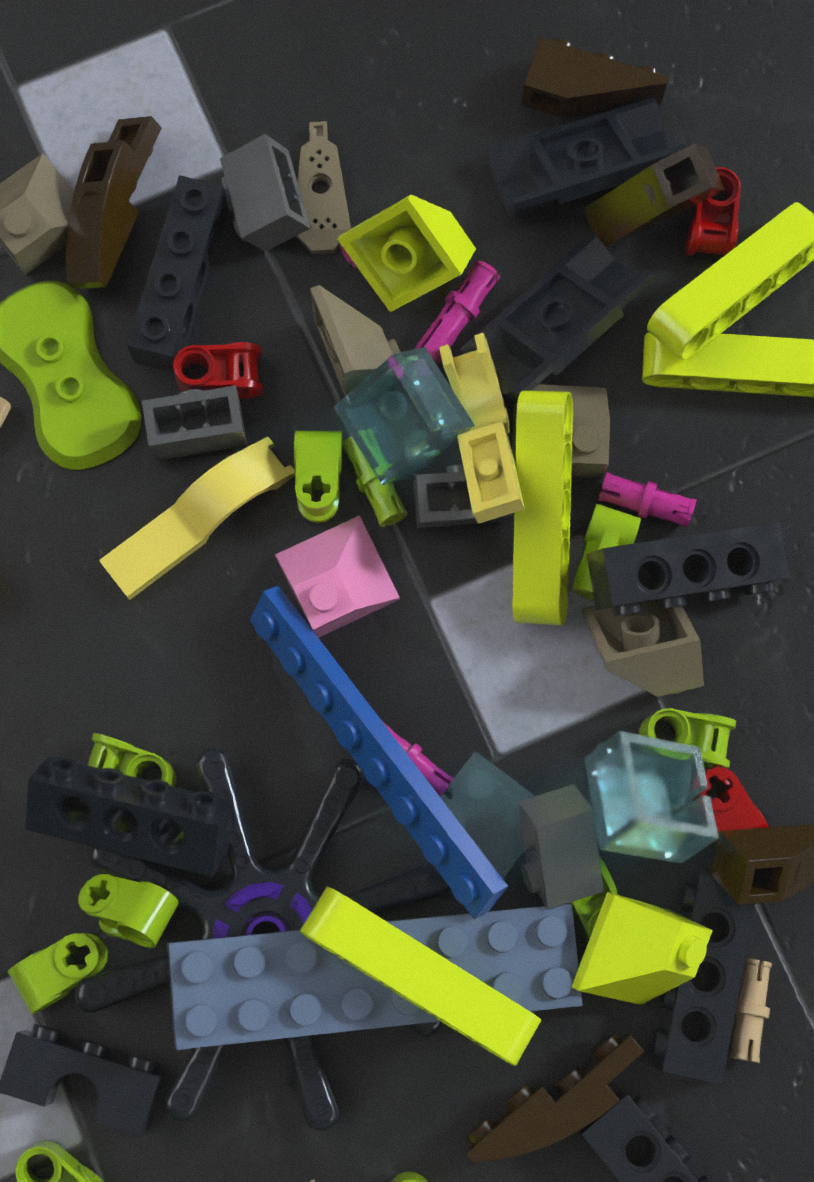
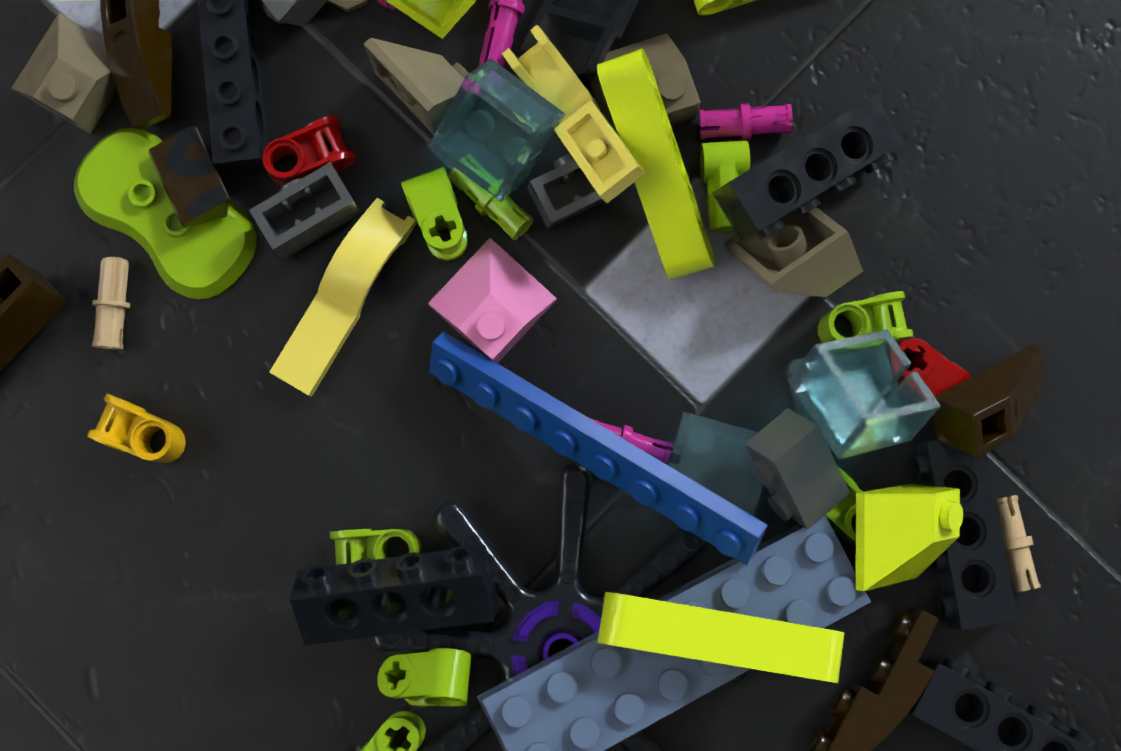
camera: 20 degrees left, 5 degrees up
none -> dark brown slope [148,126,230,228]

